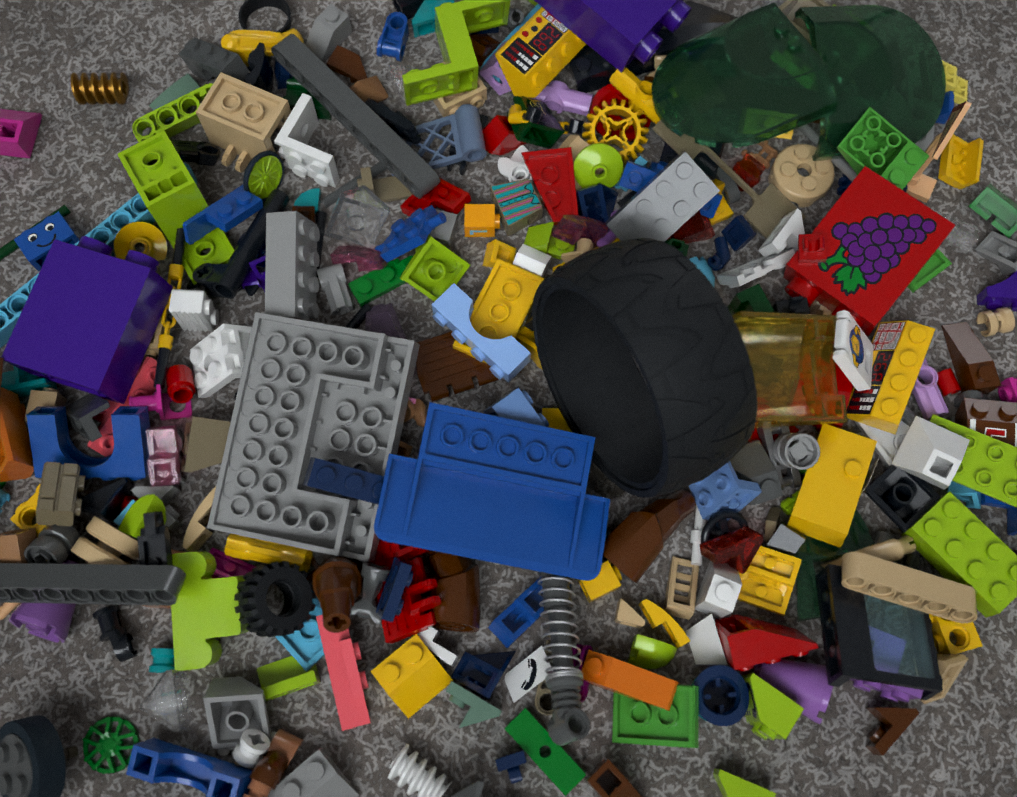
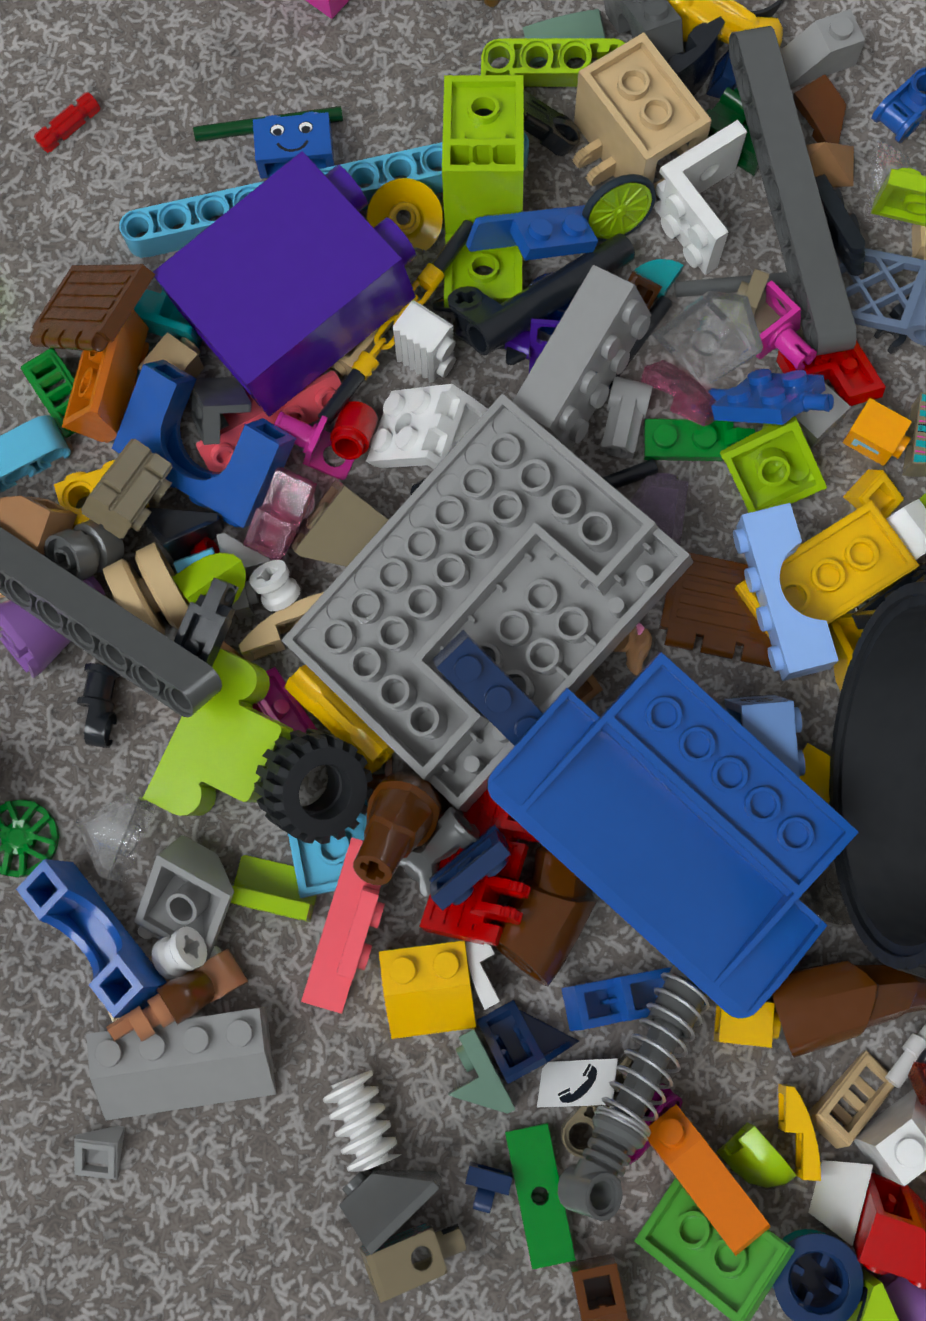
camera: 40 degrees right, 5 degrees up
teal wheel [149,648,178,674] -> none
tan slope [614,598,646,629] -> none
none -> white wheel [249,560,301,611]
none -> dark pink bracket [755,280,817,370]

